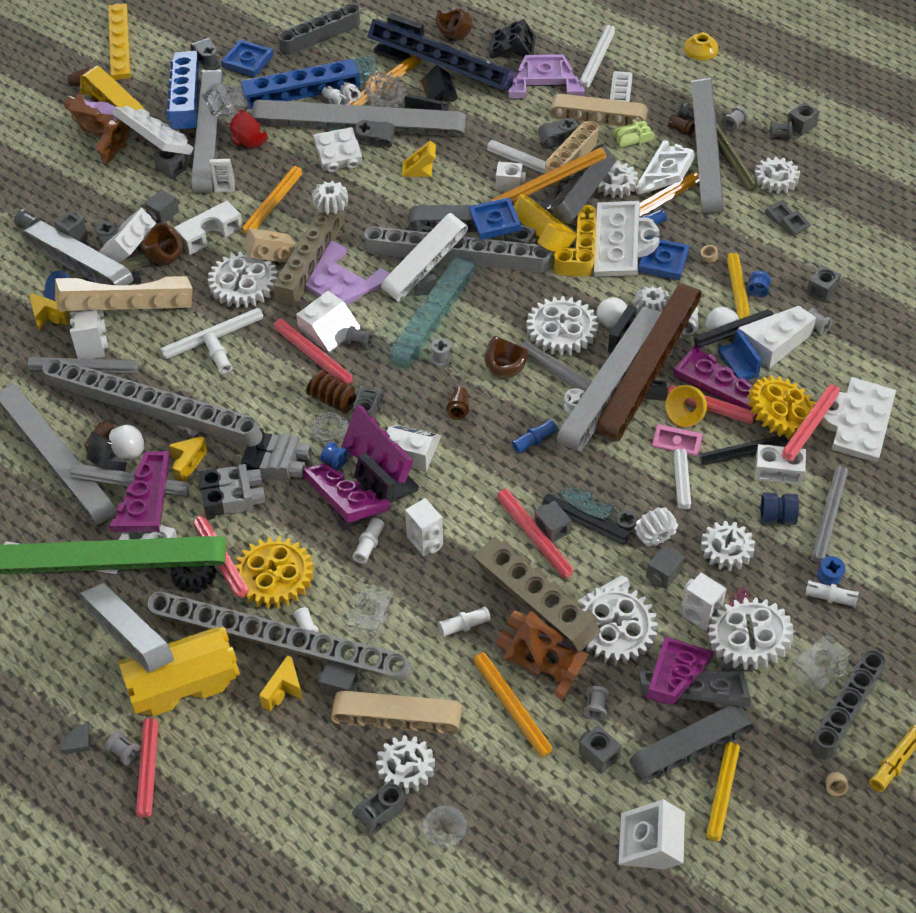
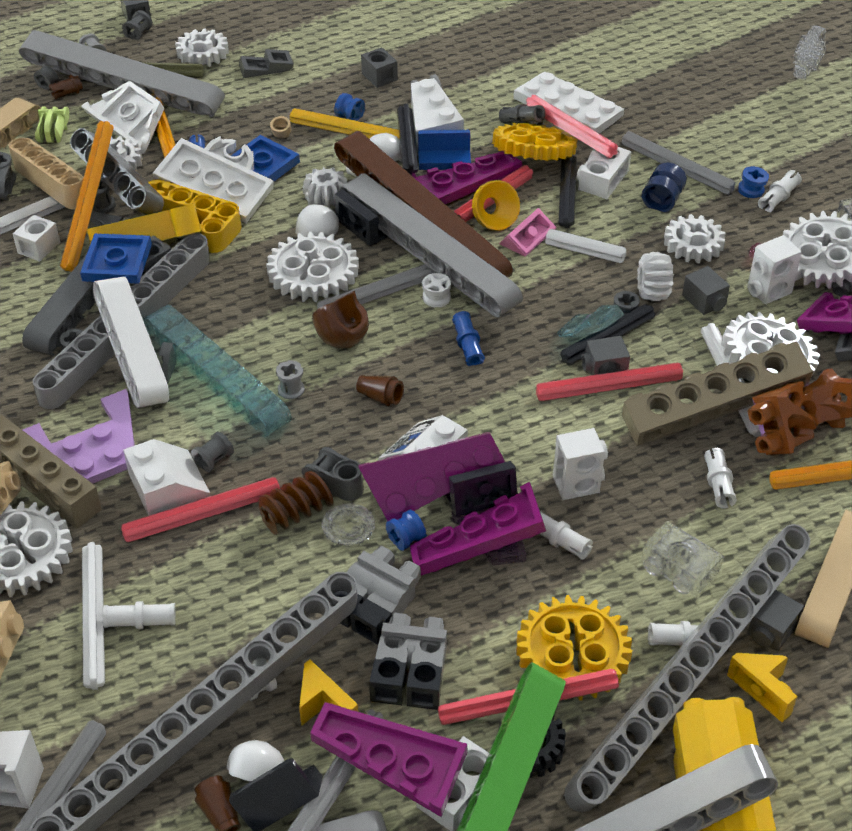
camera: 70 degrees left, 5 degrees down
none -> dark grey pin [499,104,545,124]

